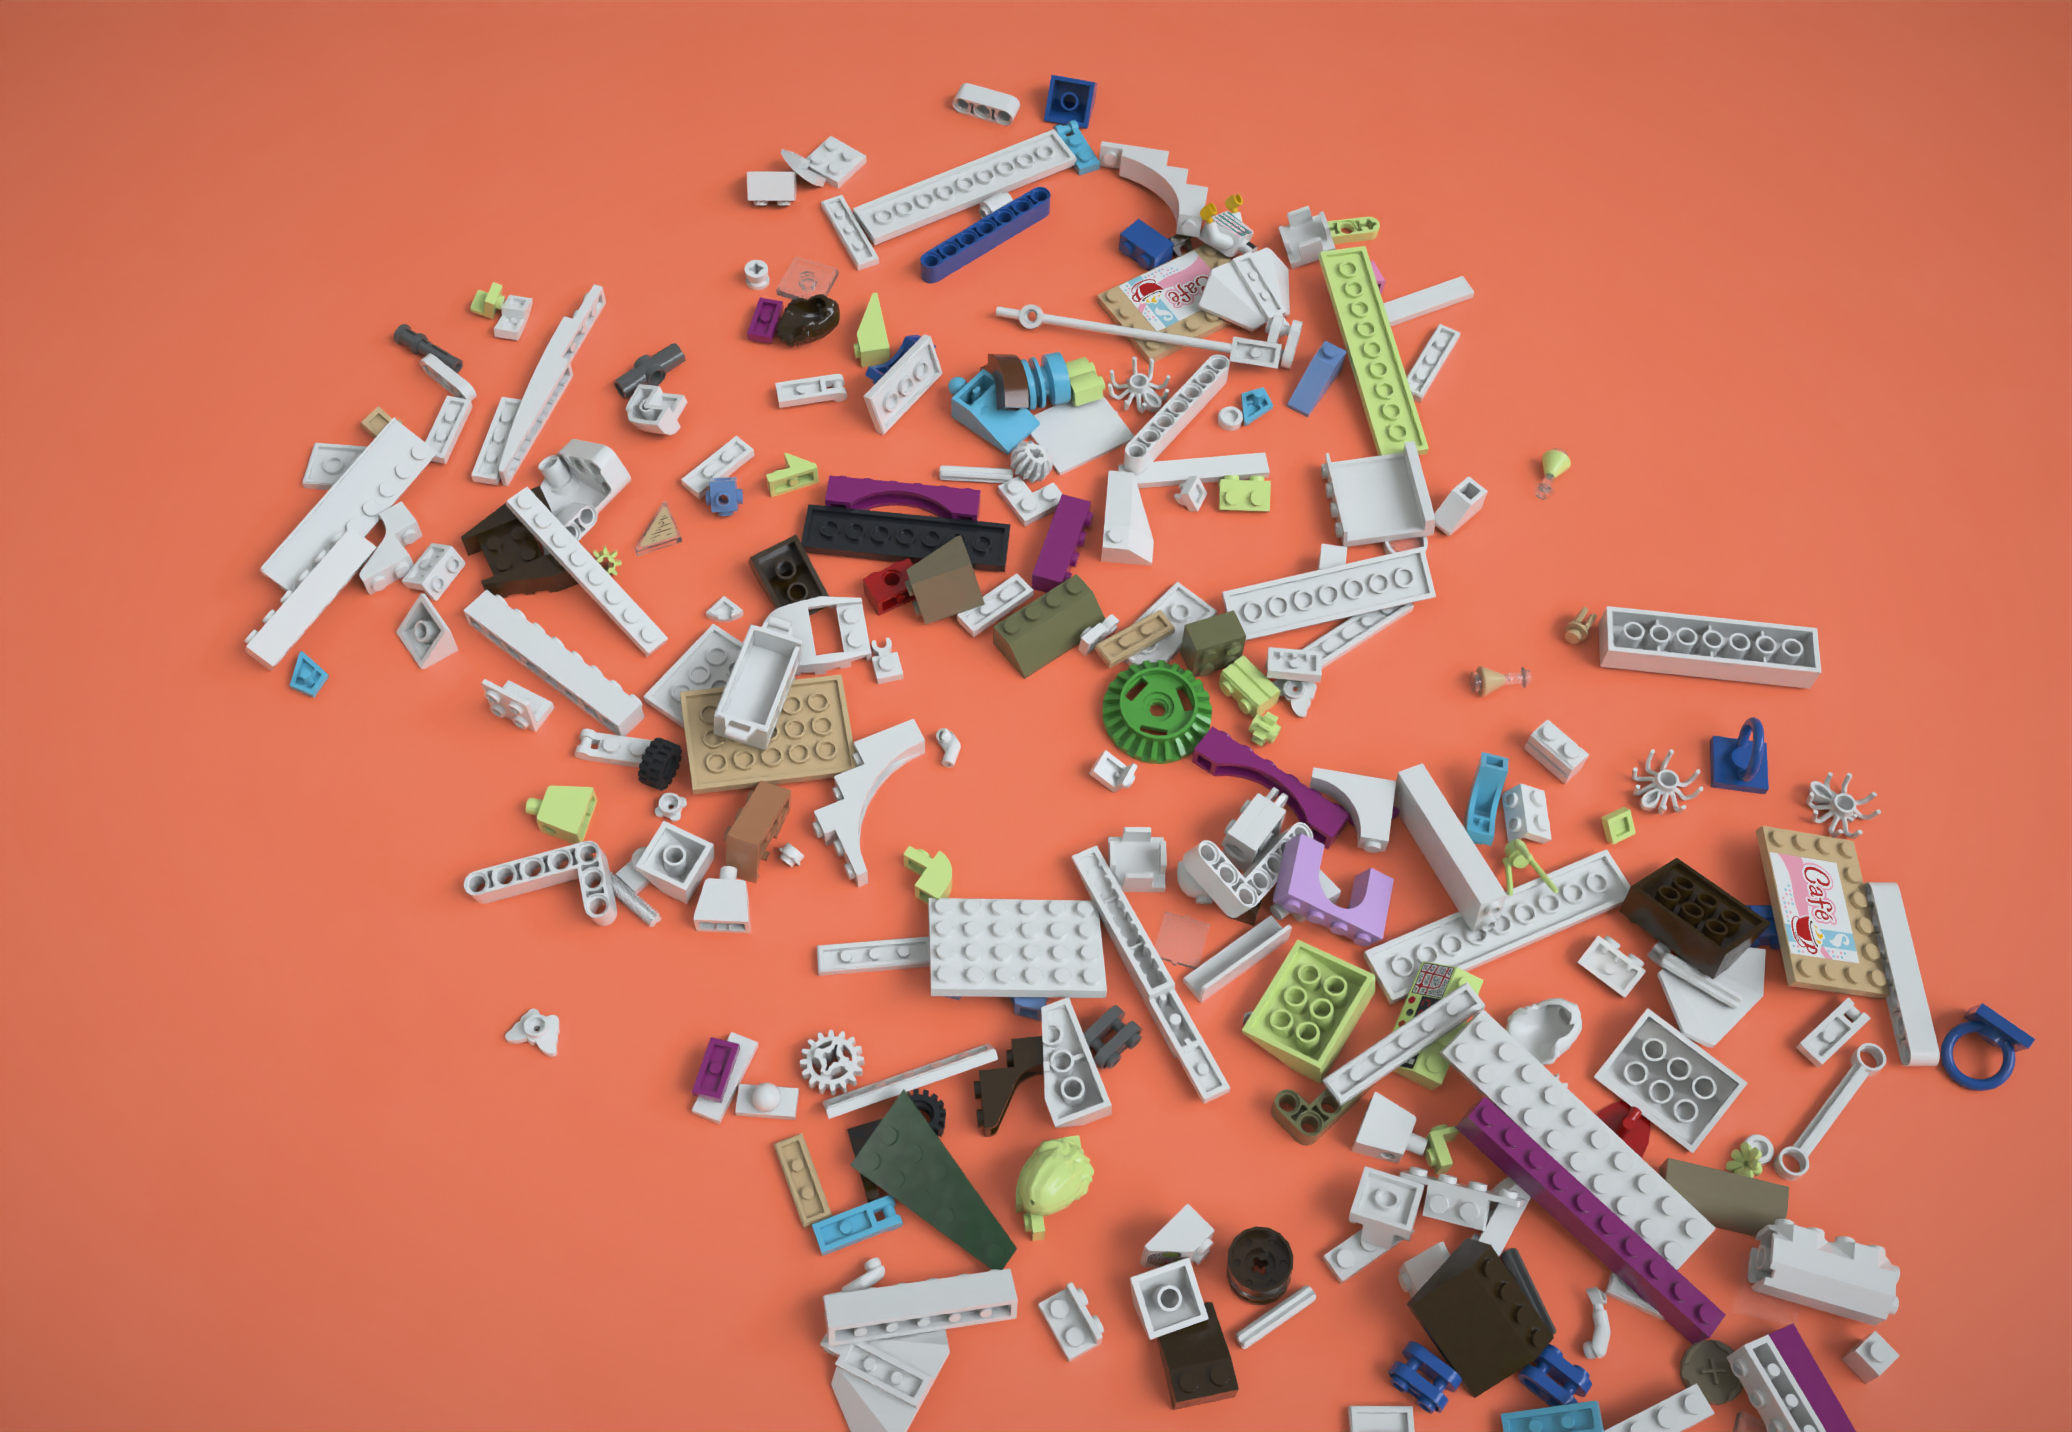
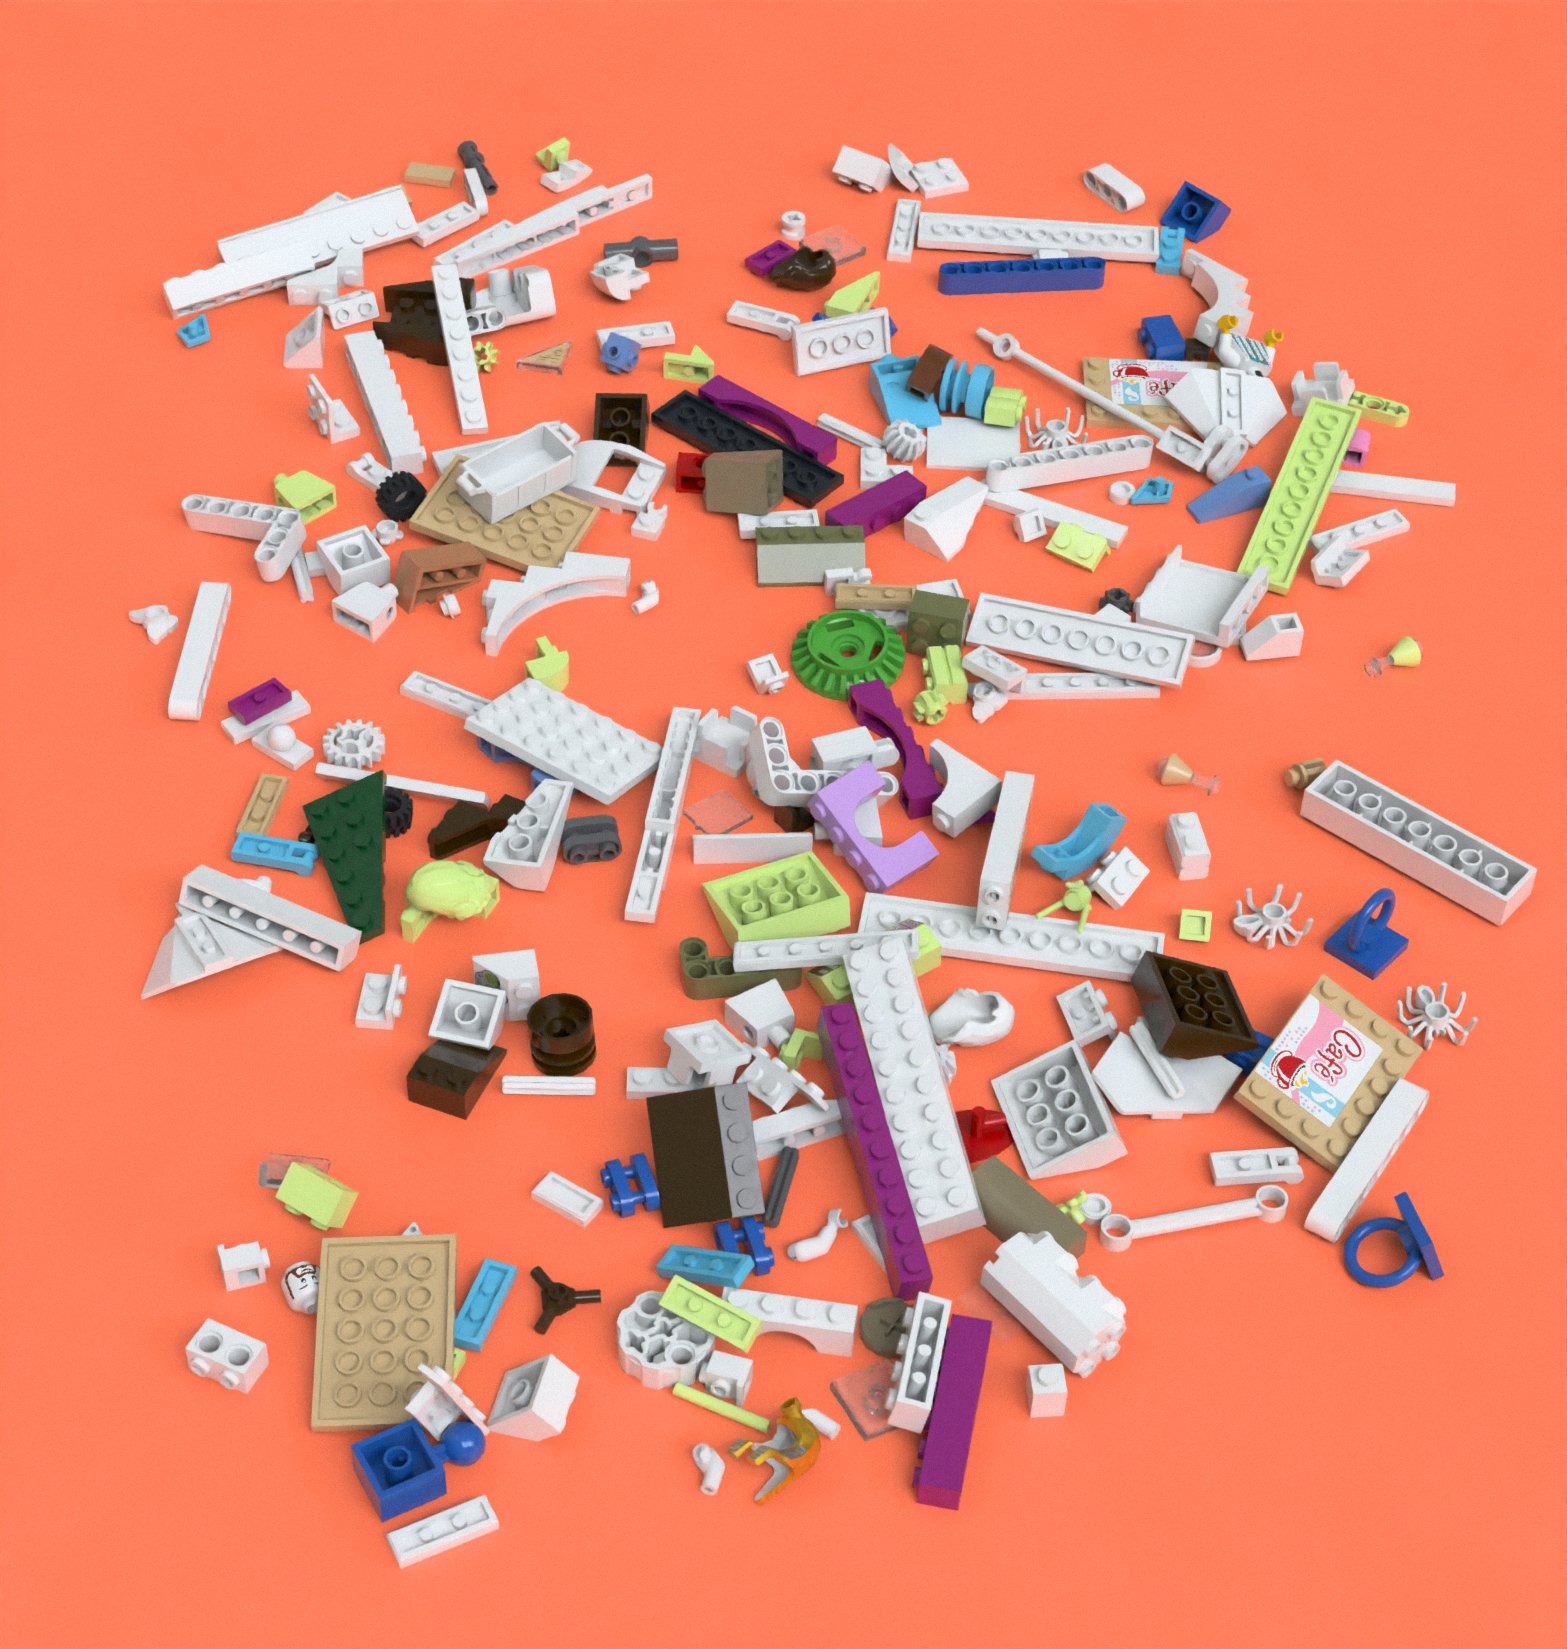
camera: 35 degrees right, 15 degrees down
none -> white beam [168,581,231,721]
none -> tan tile [404,162,456,188]
none -> dark grey gear [1099,588,1134,614]
none -> white bracket [1311,535,1370,588]

